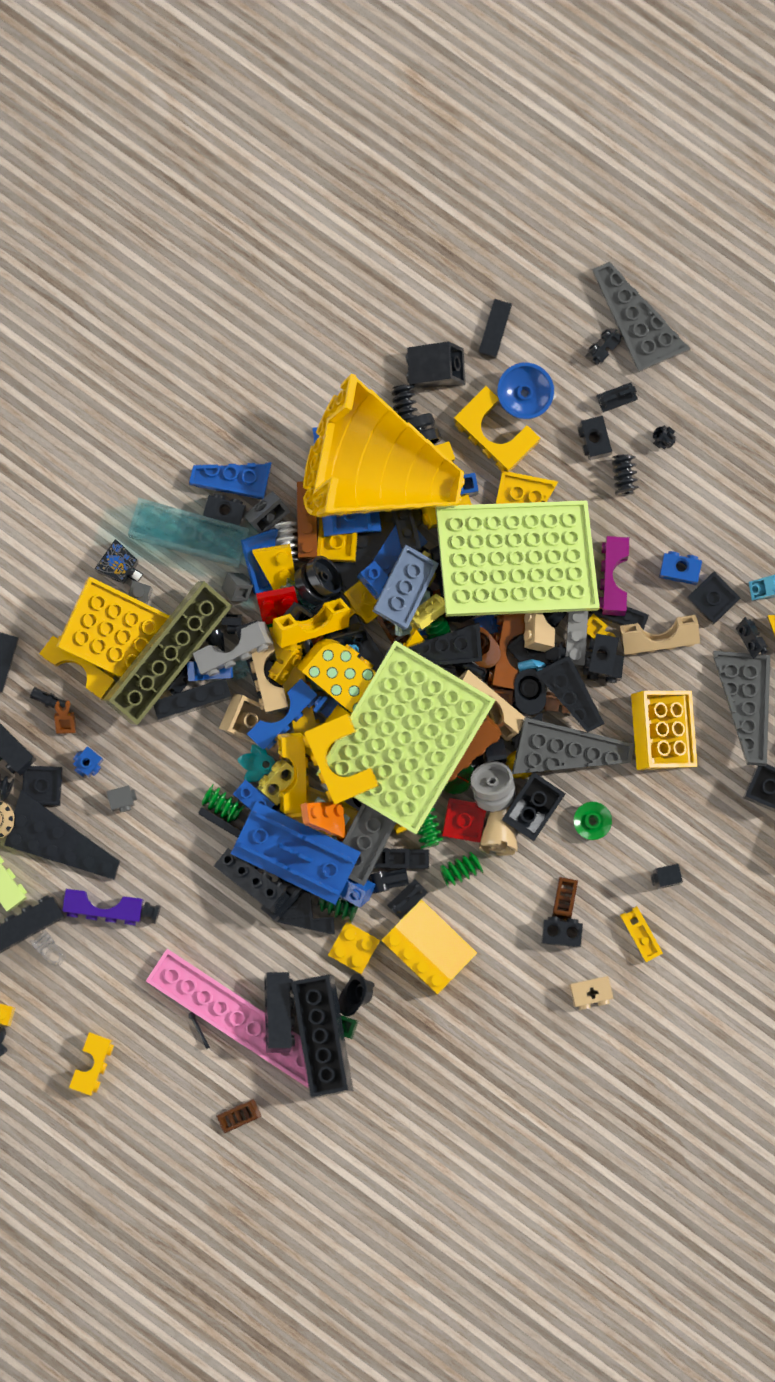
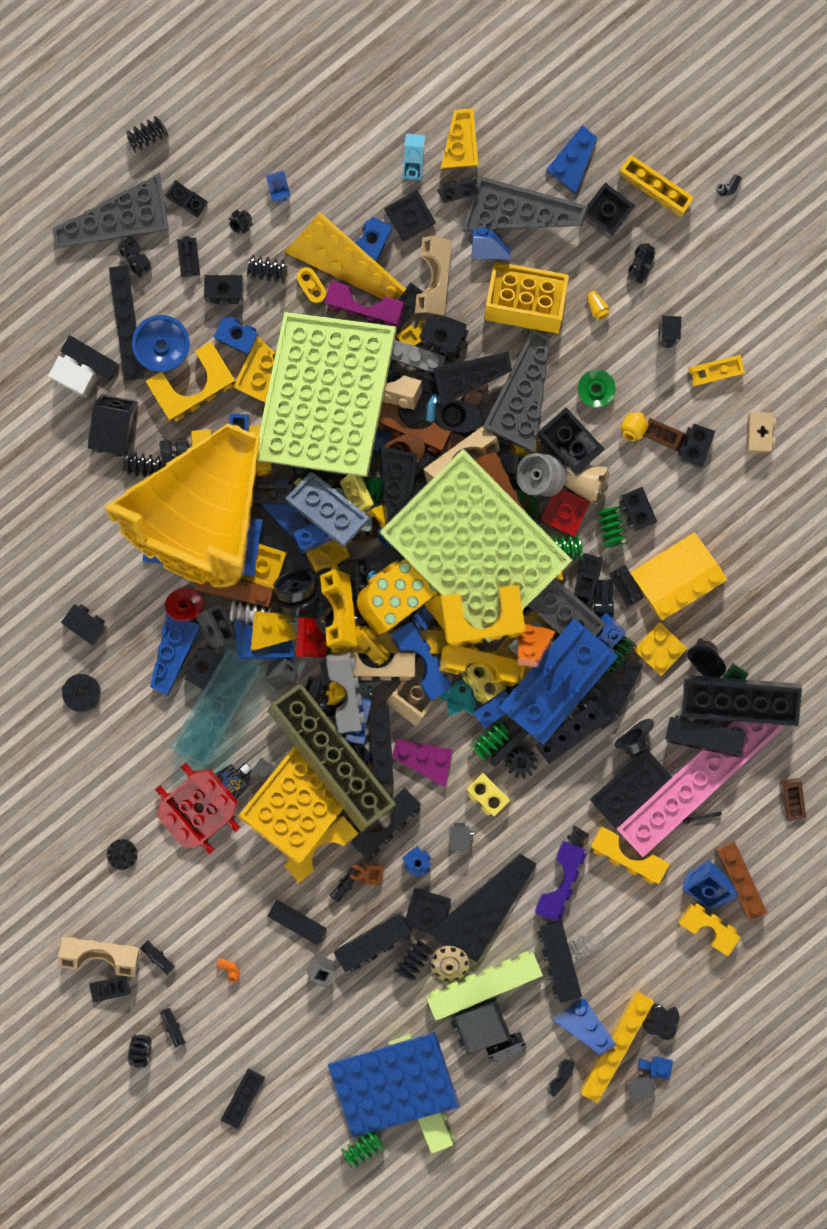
camera: 75 degrees left, 5 degrees up
none -> white brick [48,355,98,399]
none -> black brick [60,604,107,645]
none -> black plate [62,674,101,712]
none -> black gear [106,839,138,870]
none -> black plate [109,265,144,381]
none -> black piece [126,116,169,154]
none -> red piece [155,762,241,855]
none -> black slope [164,180,208,218]
none -> red dish [165,588,203,621]
none -> blue brick [214,316,259,356]
none -> blue bracket [266,171,291,203]
none -> yellow wing [284,212,406,300]
none -> yellow plate [297,267,326,304]
none -> yellow plate [326,681,346,705]
none -> black arch [351,787,421,859]
none -> magenta wing [392,739,453,787]
none -> light yellow brick [466,772,510,816]
none -> blue slope [472,228,510,260]
none -> black gear [505,746,538,779]
none -> yellow cone [586,291,611,321]
none -> black plate [589,748,672,828]
none -> yellow arch [590,825,669,885]
none -> black piece [614,719,654,758]
none -> black brick [618,487,657,532]
none -> yellow head [620,412,648,441]
none -> black hinge [627,243,656,284]
none -> blue slope [682,860,739,912]
none -> dark orange arch [715,841,768,921]

